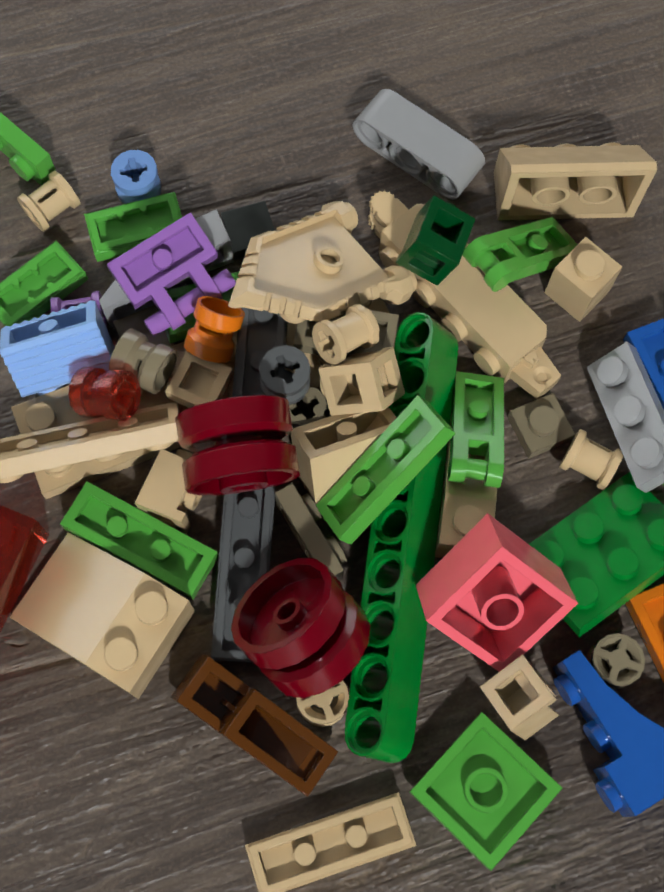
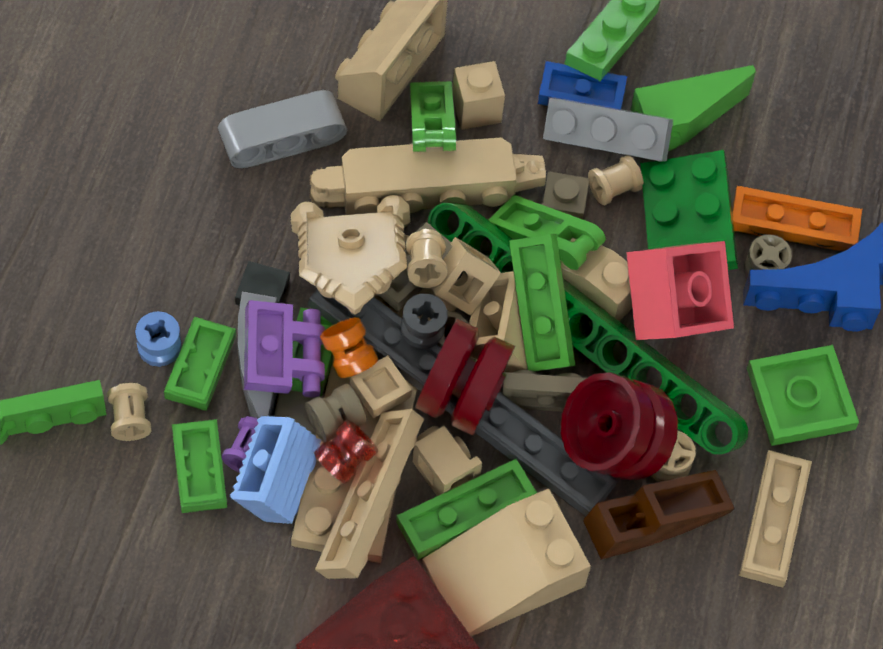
camera: 60 degrees left, 10 degrees down
dark green brick [396,195,475,286] -> none
tan brick [480,654,559,740] -> none

